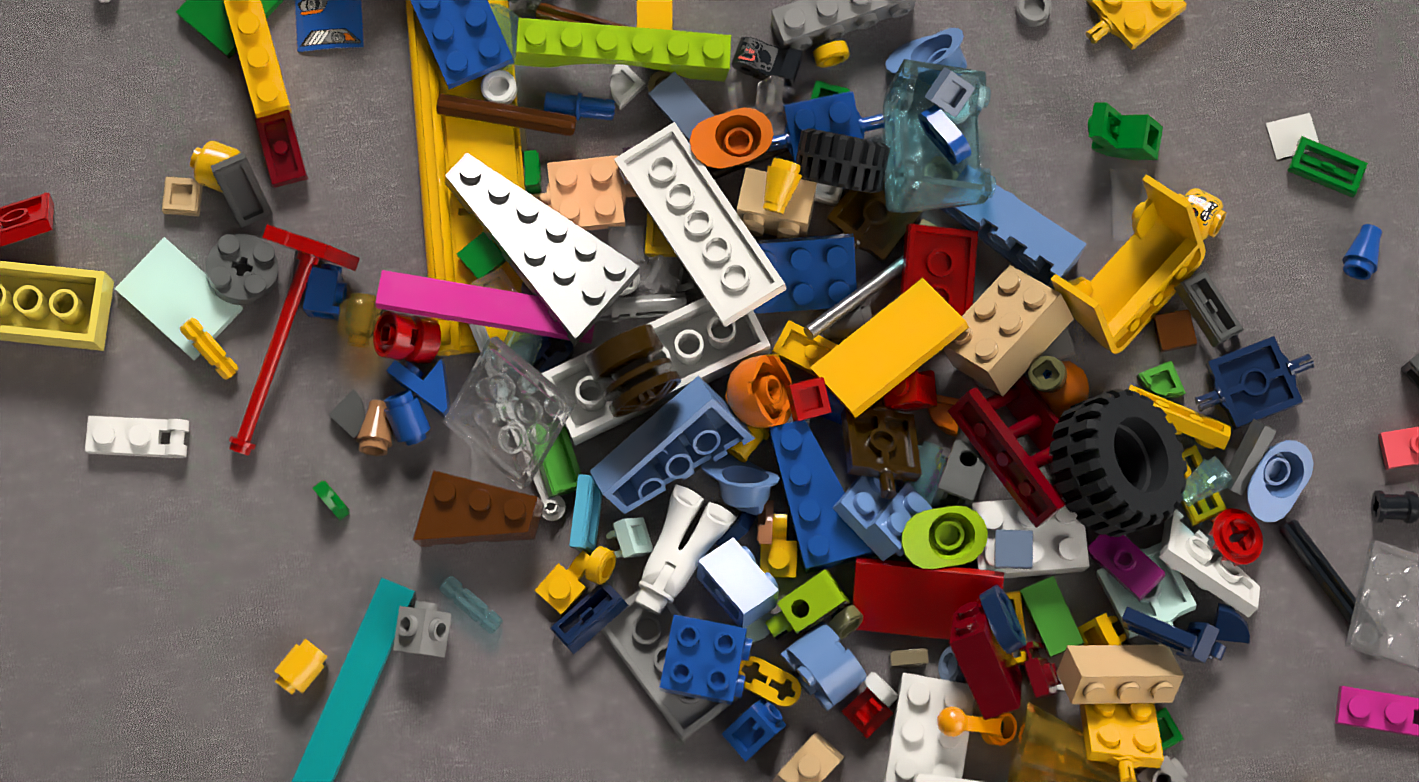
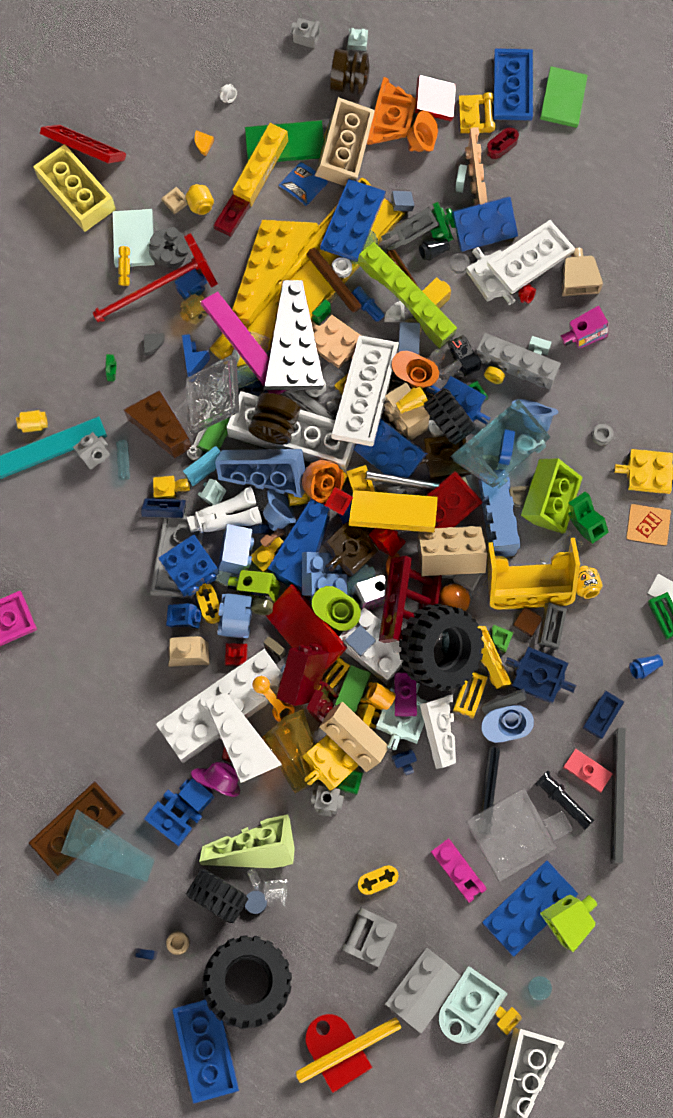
camera: 45 degrees right, 5 degrees down
white plate [85,416,189,458] -> none
dark grey tile [211,152,273,228] -> none
medium nougat cone [356,400,392,456] -> none
red wheel [373,310,441,364] -> none
blue brick [384,389,431,446] -> none
green tile [457,232,506,283] -> none
yellow tile [585,546,616,585] -> none
white tile [863,672,898,707] -> none
sand blue tile [925,67,975,118] -> none
dark blue beam [979,585,1027,654] -> none
olive tile [1028,356,1067,393] -> none
dark blue tile [1122,606,1197,656] -> none
clear light blue cone [1181,456,1232,507] -> none
red gear [1208,508,1263,567] -> none
dark blue tile [1213,603,1250,644] -> none
none -> light orange tile [194,130,214,156]
none -> yellow wing [232,220,319,324]
none -> light orange piece [360,682,396,711]
none -> dark tan tile [509,486,529,508]
none -> lime slope [521,458,583,534]
none -> dark blue plate [583,690,624,740]
none -> clear orange sticker [627,504,671,546]

